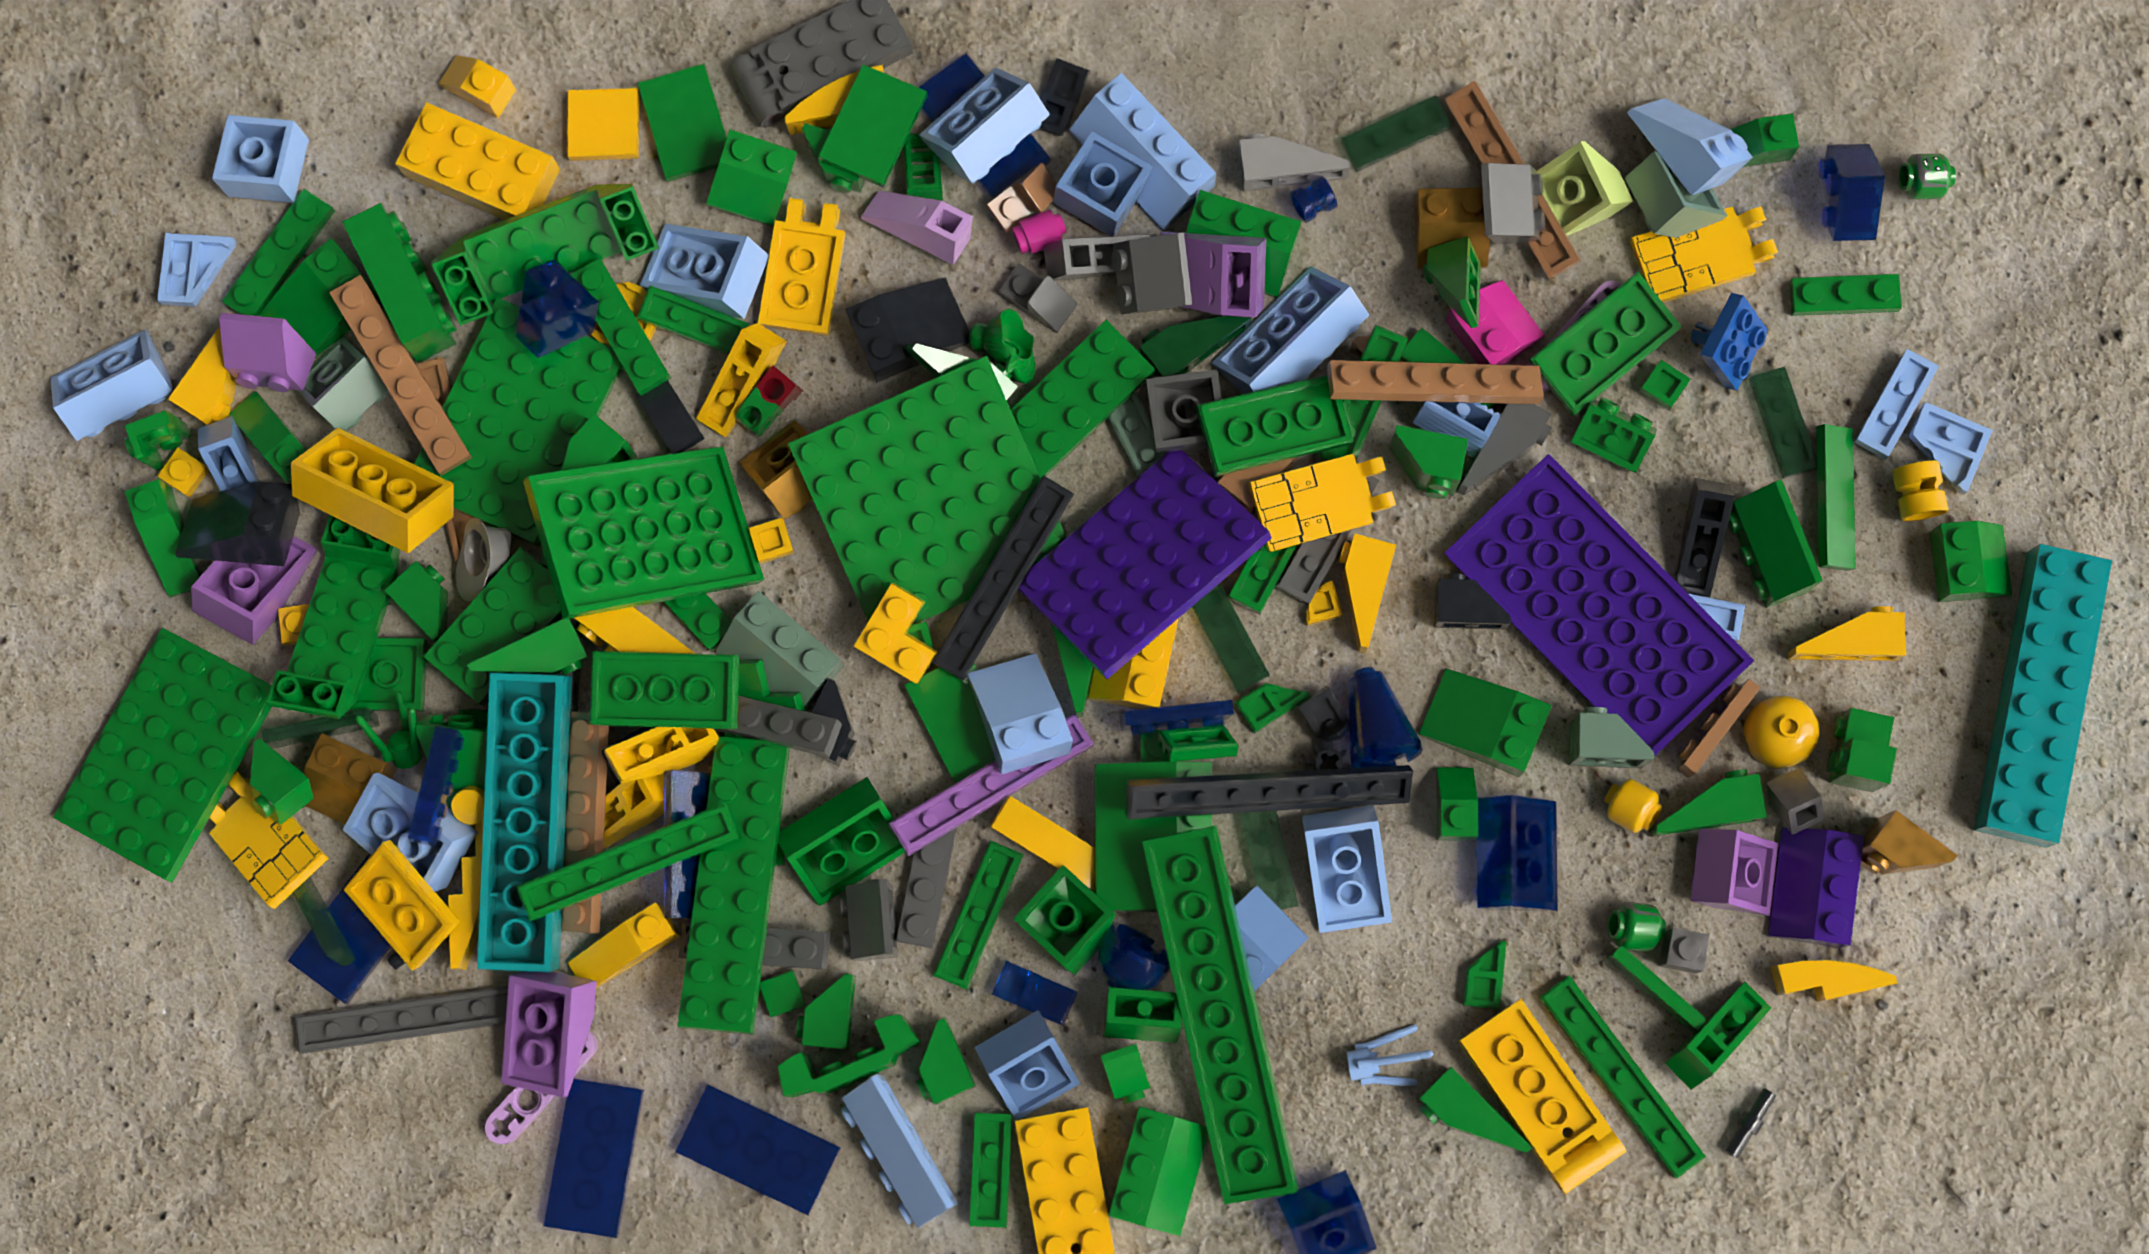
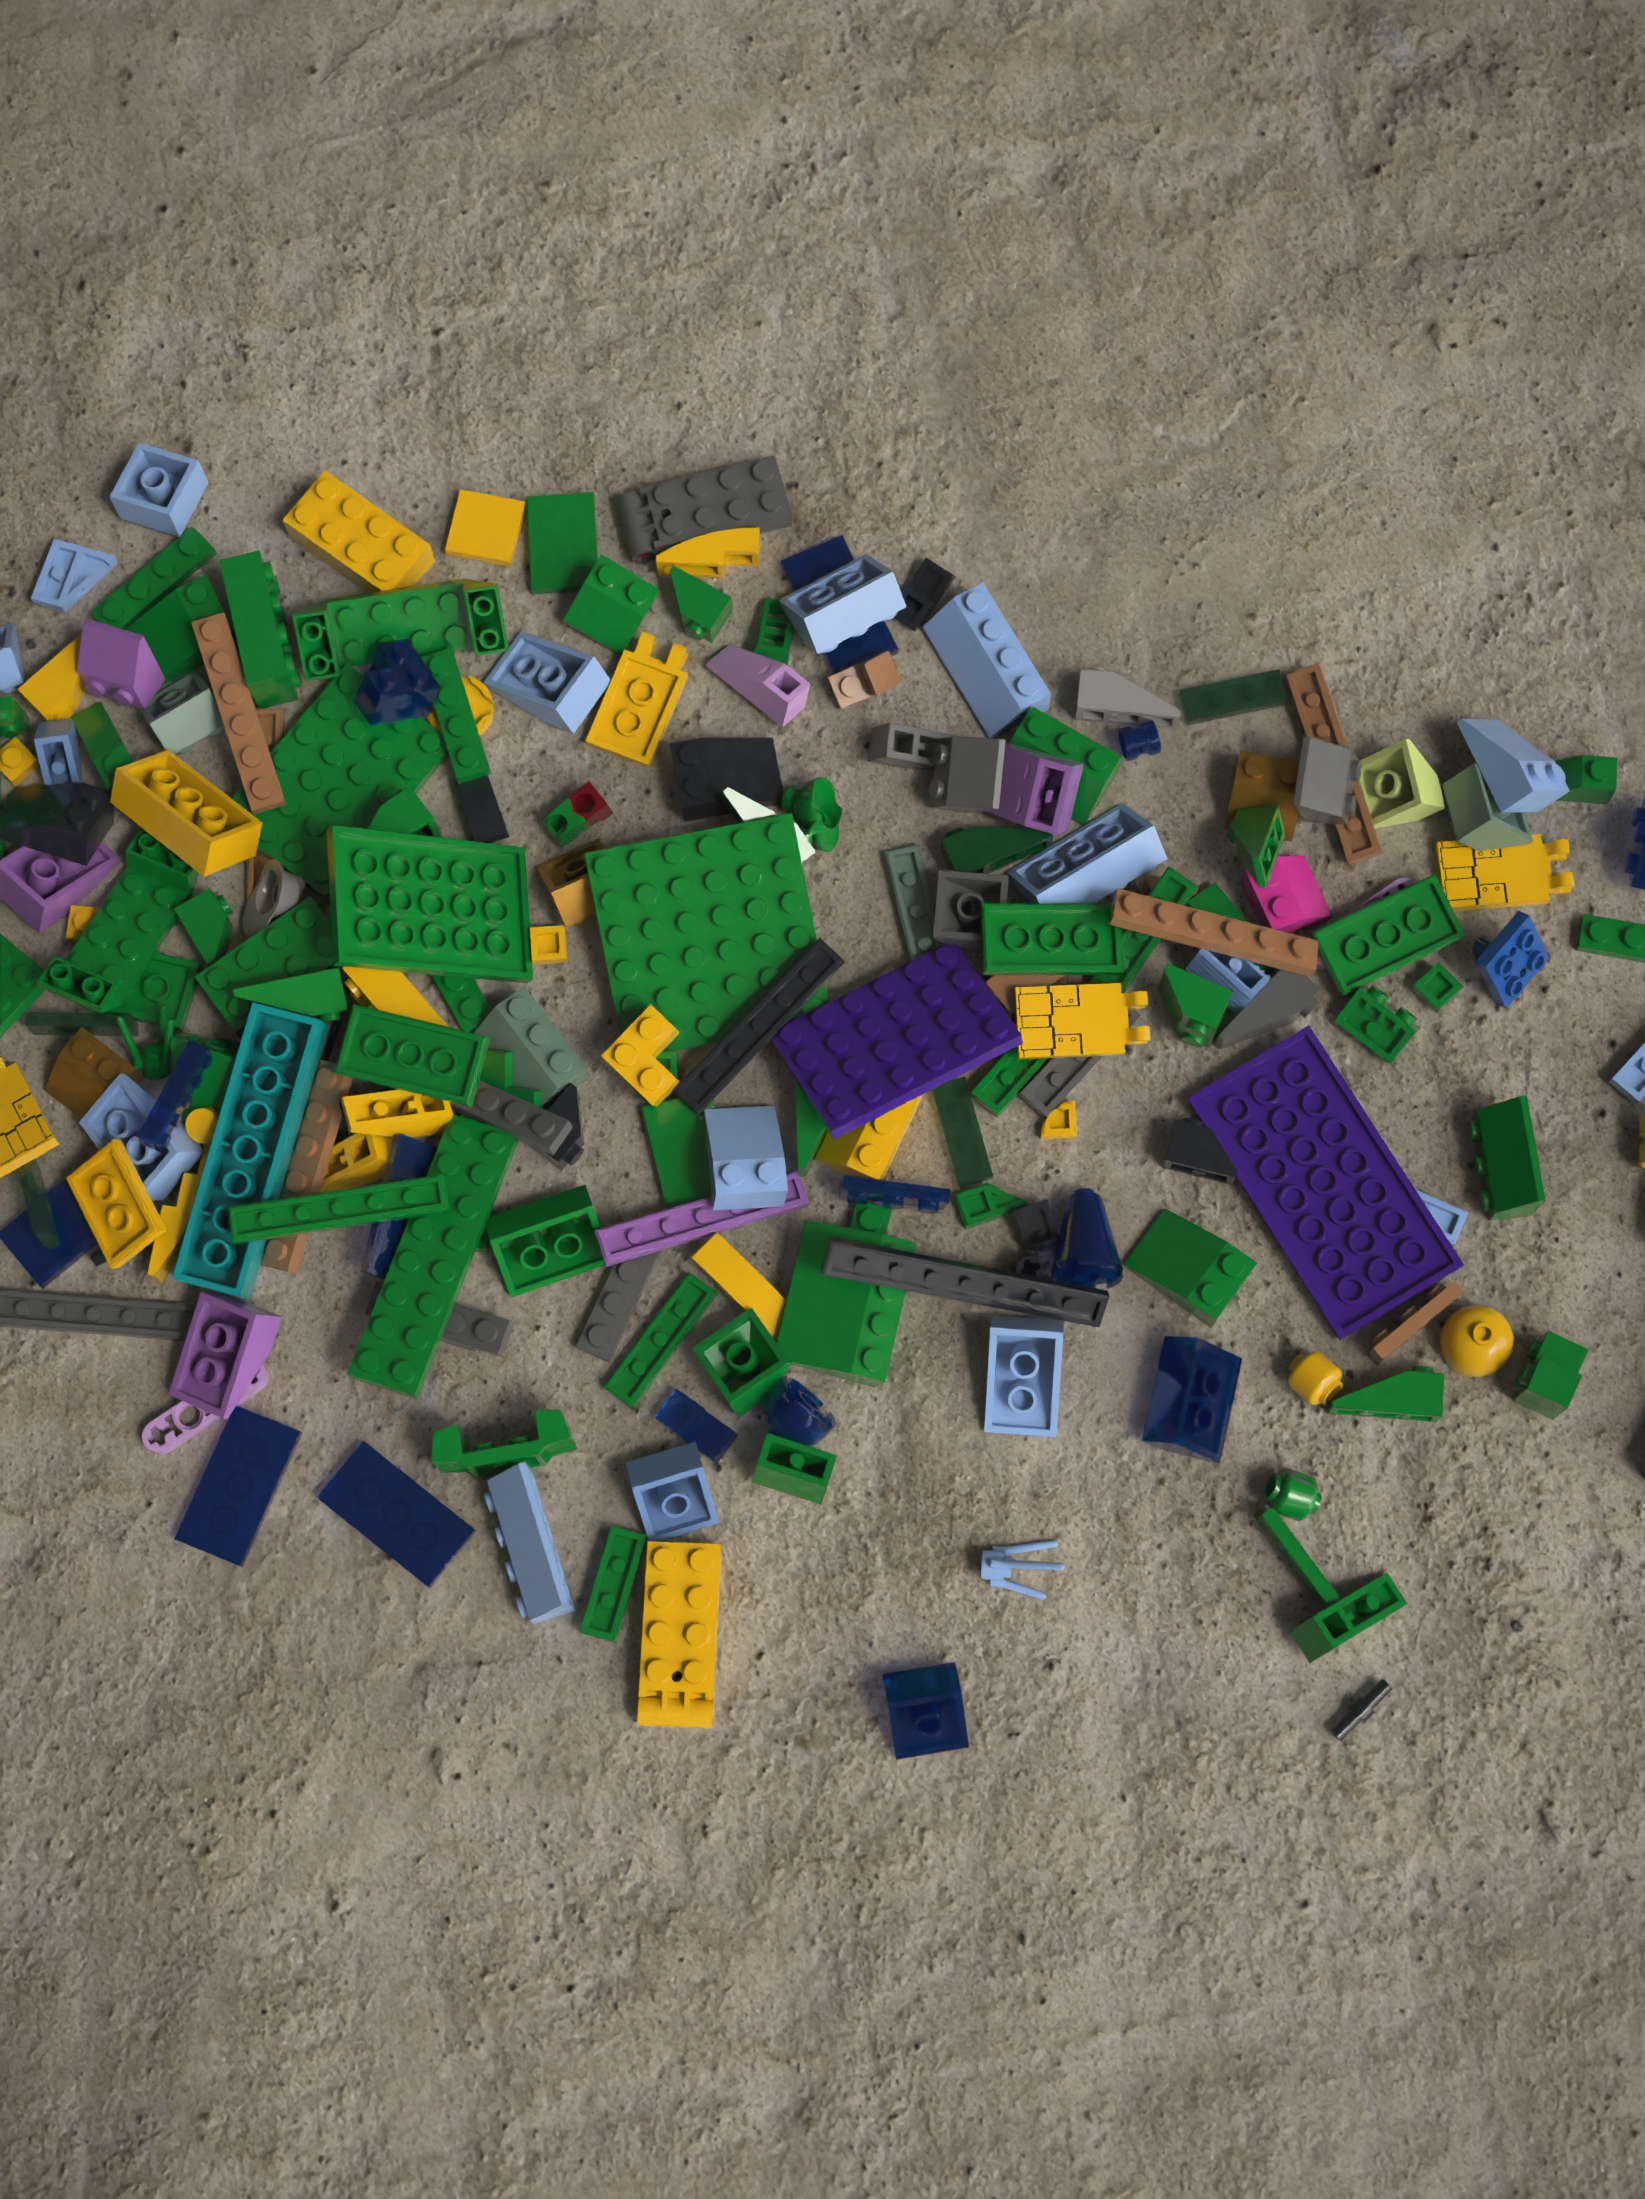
camera: 10 degrees right, 5 degrees down
green slope [250,738,314,825] -> none
yellow slope [438,55,516,118] -> none
yellow slope [568,902,681,989] -> none
green tile [637,285,750,355] -> none
yellow slope [696,323,787,438] -> none
green tile [760,970,807,1018] -> none
green slope [796,974,856,1050] -> none
green tile [818,64,928,188] -> none
dark grey slope [840,879,898,962] -> none
green slope [916,1018,977,1105] -> none
dark grey slope [999,263,1077,333] -> none
green plate [1011,319,1156,478] -> none
dark pink brick [1012,209,1067,254] -> none
medium blue slope [1053,131,1153,236] -> none
green slope [1101,1044,1150,1104] -> none
green slope [1109,1106,1208,1236] -> none
green plate [1142,825,1299,1205] -> none
green tile [1157,726,1239,762] -> none
medium blue slope [1235,885,1309,992] -> none
clear green tile [1239,811,1299,910] -> none
yellow slope [1339,533,1396,654] -> none
green slope [1417,1067,1532,1153] -> none
green slope [1436,767,1478,841] -> none
yellow hinge [1457,999,1626,1194] -> none
green tile [1462,941,1507,1010] -> none
green tile [1538,975,1706,1179] -> none
sand green slope [1569,707,1654,769] -> none
flat silver brick [1659,928,1710,974] -> none
black slope [1675,478,1735,598] -> none
medium lavender slope [1691,829,1778,916] -> none
clear green tile [1749,366,1817,479] -> none
flat silver brick [1766,768,1825,835] -> none
dark purple slope [1767,828,1864,948] -> none
yellow slope [1770,960,1898,1002] -> none
yellow slope [1788,606,1906,661] -> none
tile [1816,424,1856,571] -> none
pearl gold slope [1861,810,1958,875] -> none

